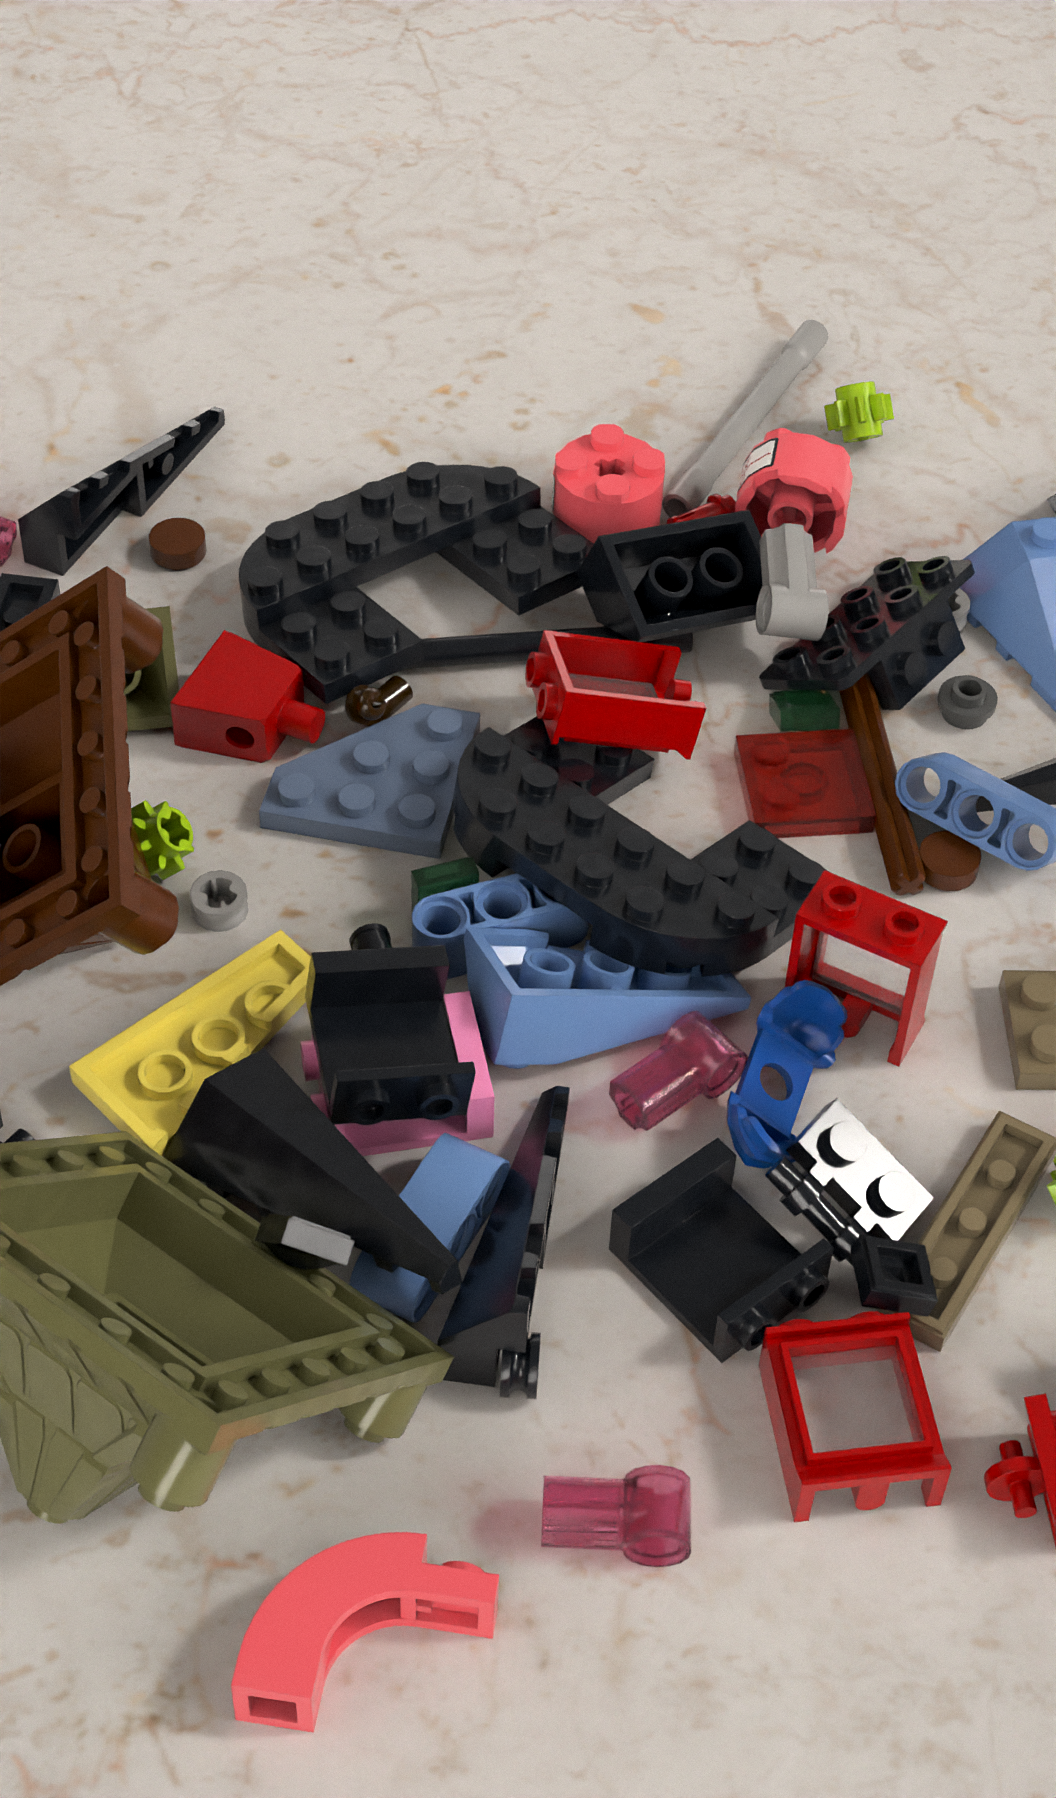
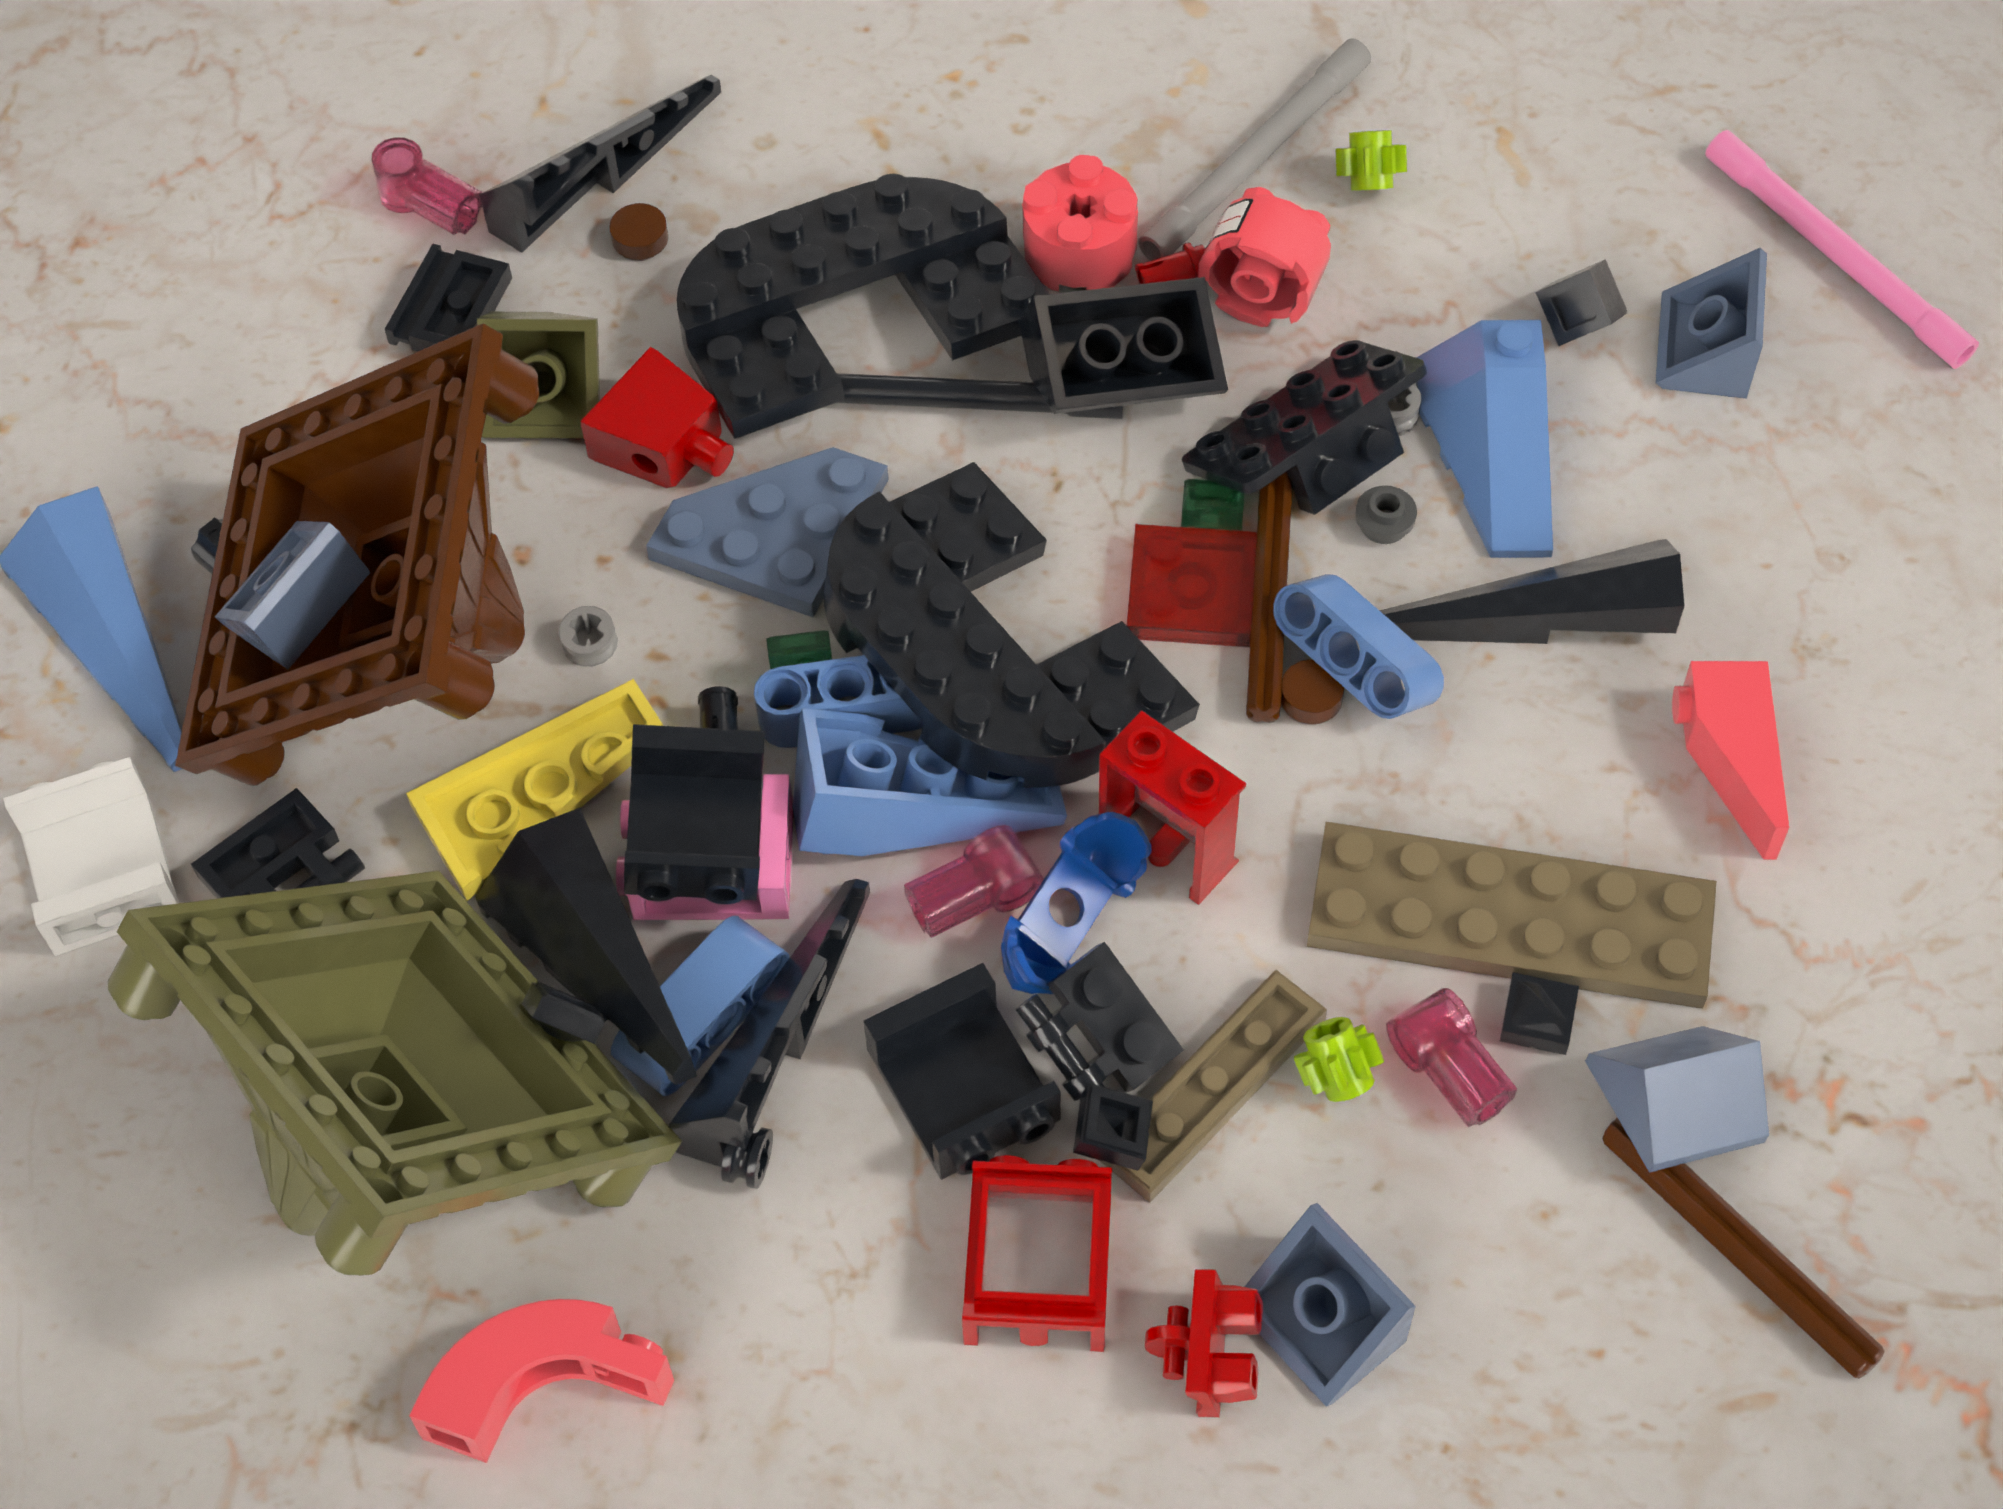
camera: 15 degrees right, 10 degrees up
lime gear [131,800,194,880] -> none
dark brown arm [345,676,413,727] -> none
red window [525,630,707,760] -> none
clear pink piece [541,1465,692,1567] -> none
light grey piece [756,523,829,641] -> none

